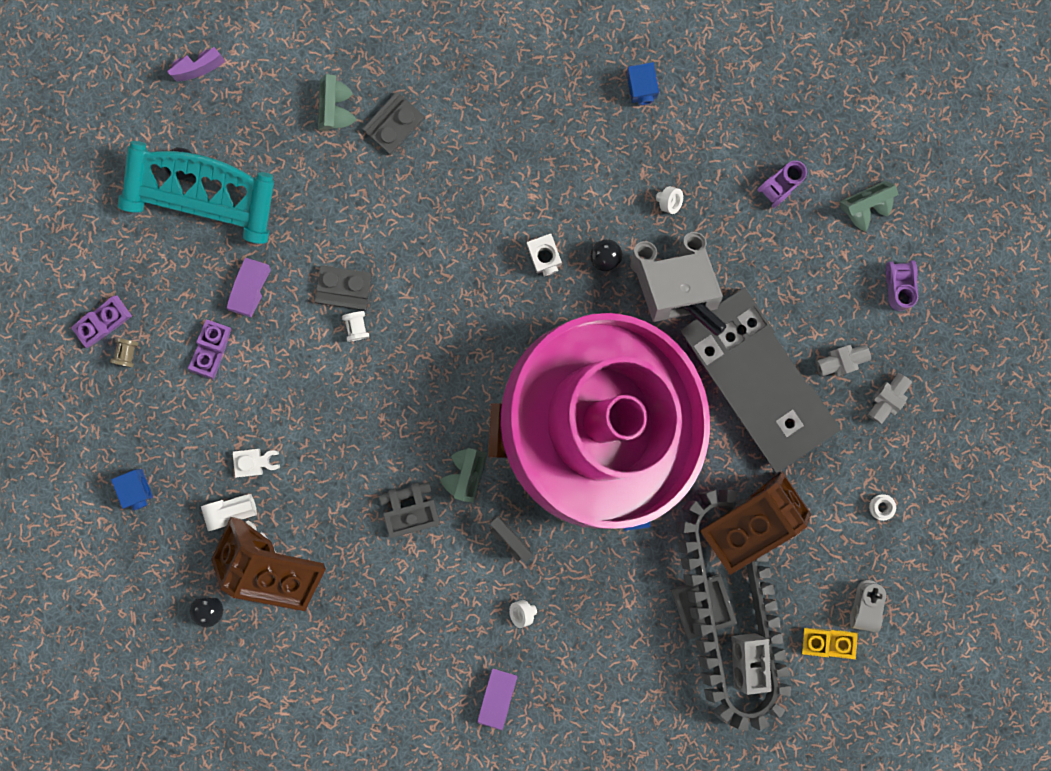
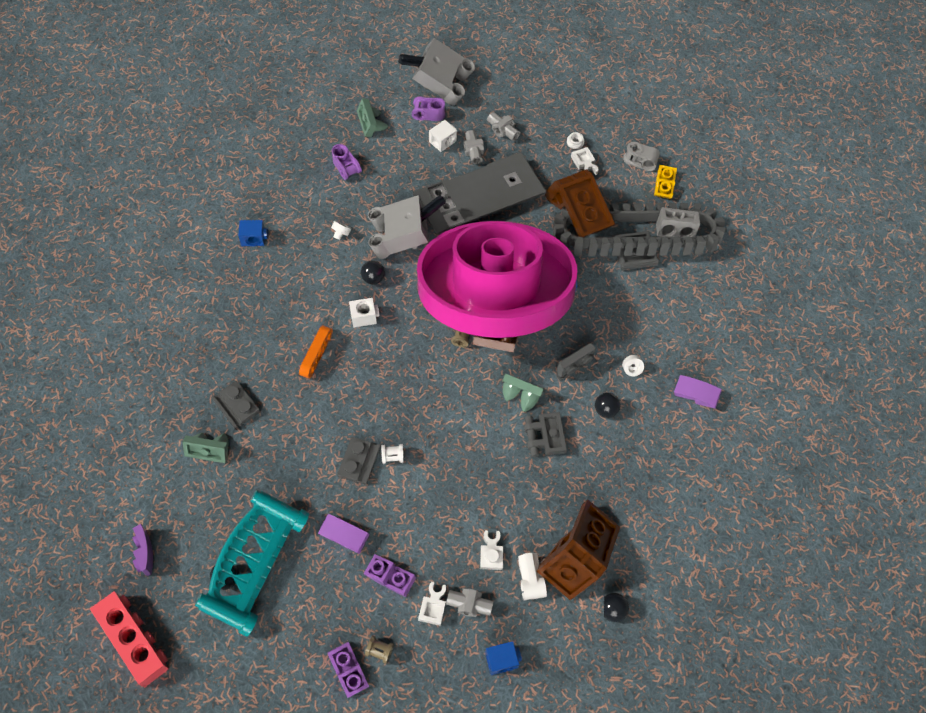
camera: 90 degrees left, 25 degrees down
none -> coral brick [90,591,169,688]
none -> orange beam [299,325,333,379]
none -> light grey piece [398,38,475,106]
none -> white plate [418,582,446,626]
none -> white brick [429,120,457,152]
none -> light grey axle [446,589,493,617]
none -> white plate [571,147,598,175]
none -> black piece [594,392,621,418]

